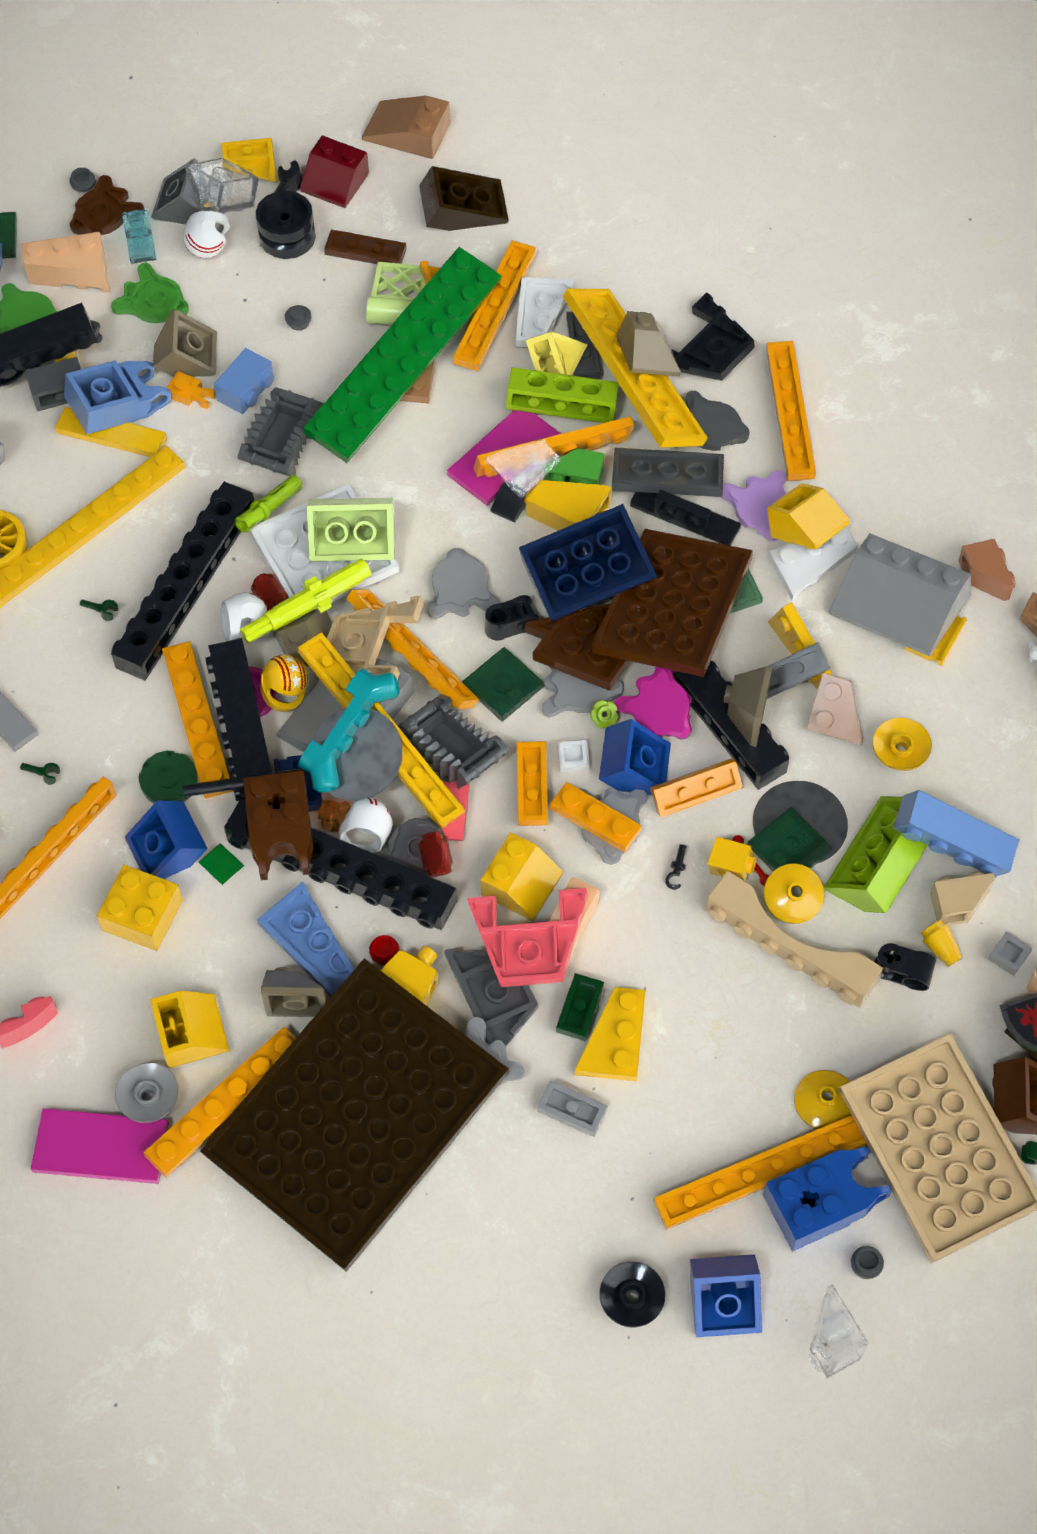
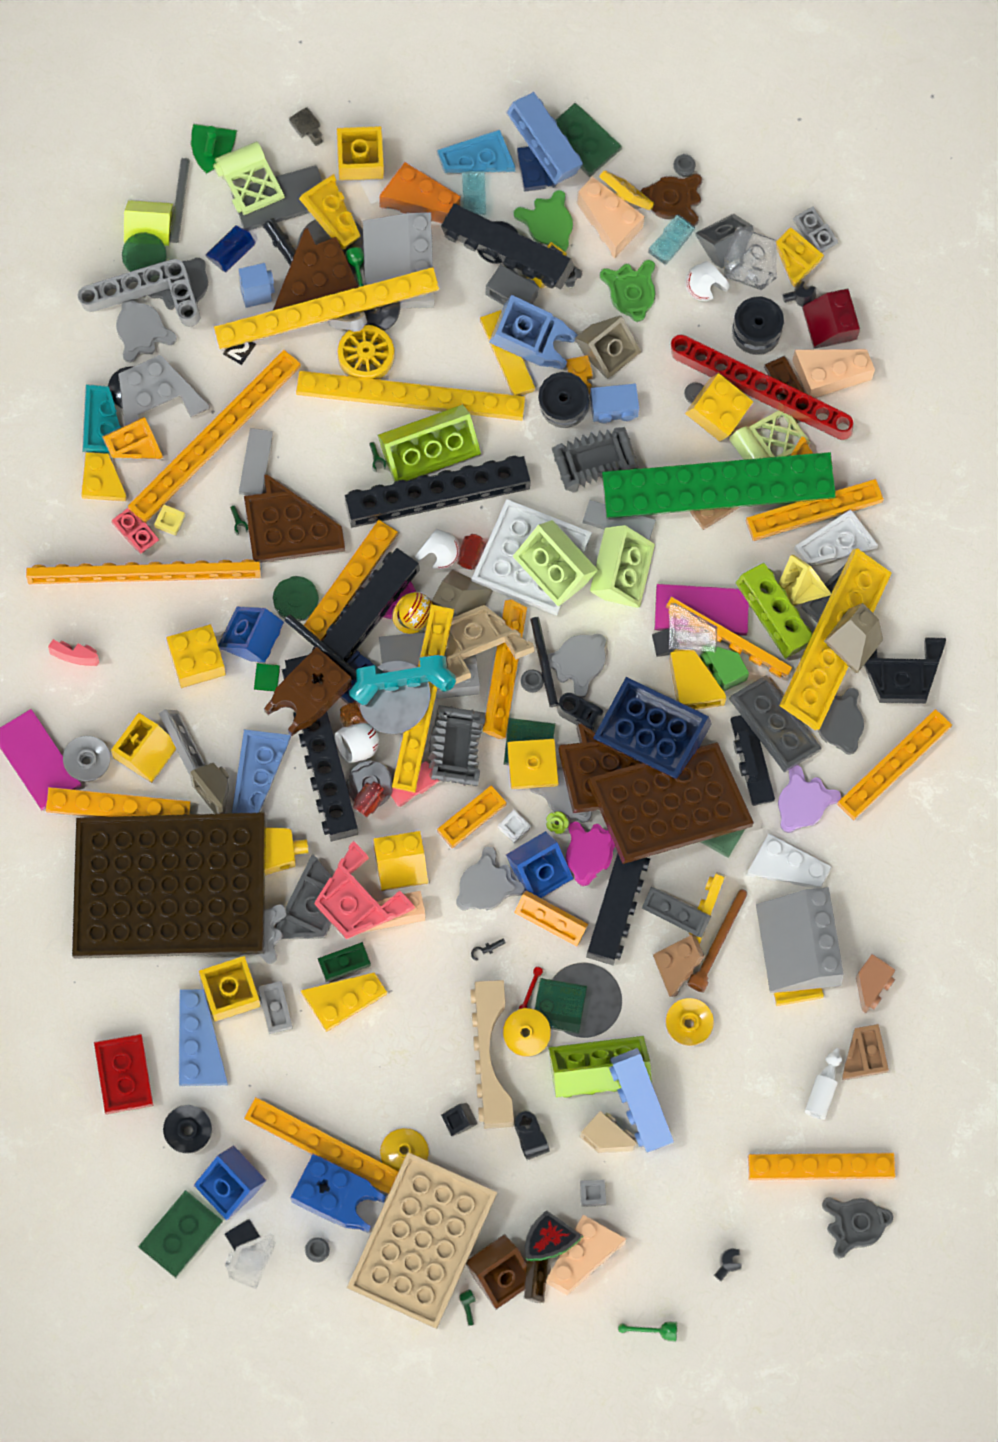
camera: 45 degrees right, 10 degrees up
lime pin [235,475,303,533] -> none
neon yellow piece [240,558,372,644] -> none
medium nougat slope [362,95,450,159] -> none
red plate [369,935,400,965] -> none
dark brown slope [419,166,509,231] -> none
light orange plate [550,782,642,853] -> none
yellow brick [707,837,756,881] -> none
dark tan slope [724,666,772,747] -> none
yellow slope [767,483,850,549] -> none
yellow cone [921,920,963,967] -> none
none -> red plate [94,1034,154,1115]
none -> clear green tile [138,1190,223,1279]
none -> light grey tile [159,709,205,774]
none -> medium blue wing [179,989,228,1086]
none -> yellow brick [199,956,260,1022]
none -> black sticker [224,1219,262,1255]
none -> reddish brown wing [244,474,345,563]
none -> lime slope [378,405,481,482]
none -> black slope [441,1103,477,1136]
none -> yellow plate [507,739,558,789]
none -> dark grey plate [520,669,544,693]
none -> black bar [530,617,558,707]
none -> black wheel [538,372,589,428]
none -> light grey tile [583,500,655,540]
none -> yellowish green slope [590,525,655,608]
none -> yellow plate [599,170,654,211]
none -> red beam [671,334,853,440]
none -> yellow brick [684,373,754,442]
none -> dark orange piece [687,889,747,993]
none -> light nougat wedge [792,349,875,398]
none -> light grey slope [793,207,838,253]

